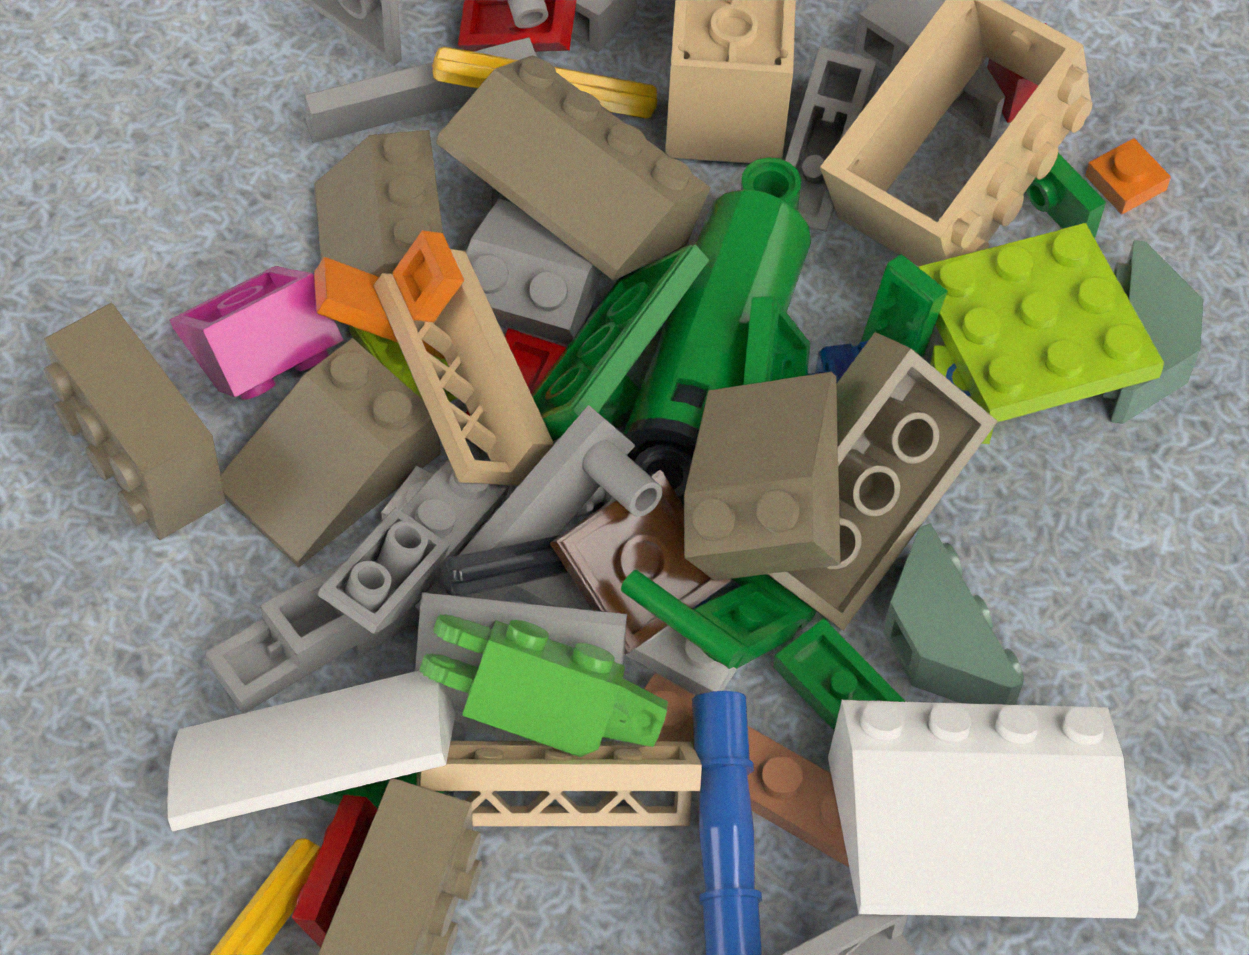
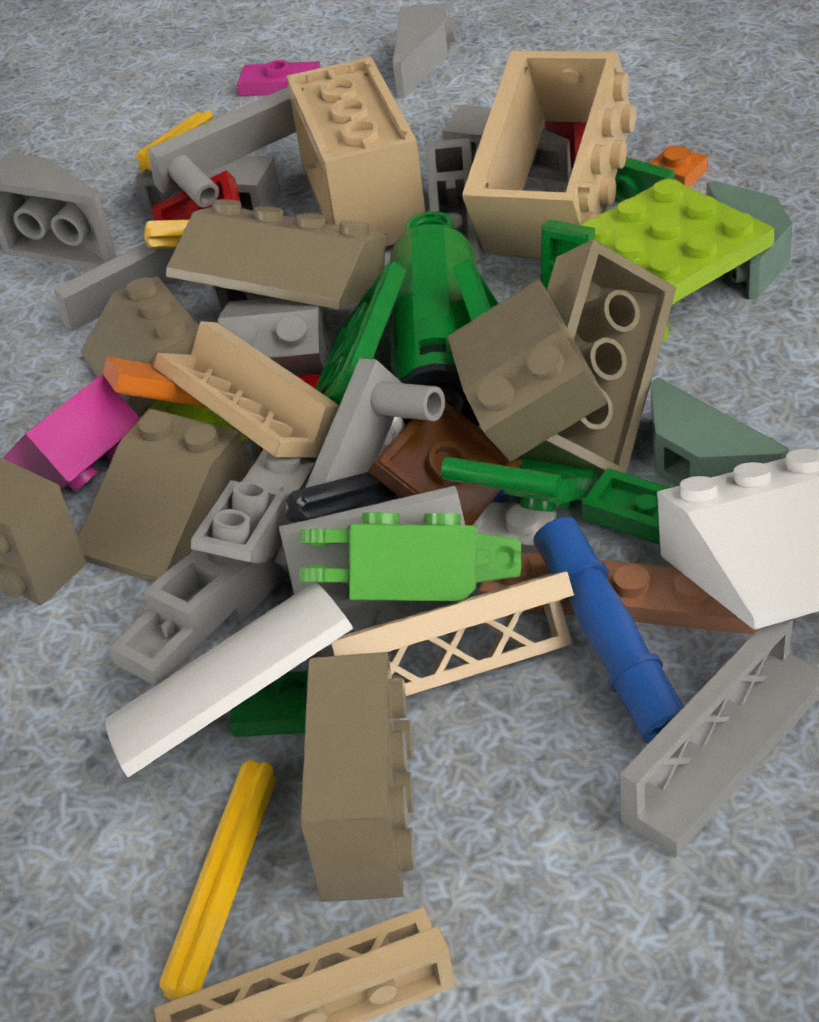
camera: 10 degrees left, 15 degrees down
red plate [291,795,377,948] -> none
orange plate [392,230,464,322] -> none

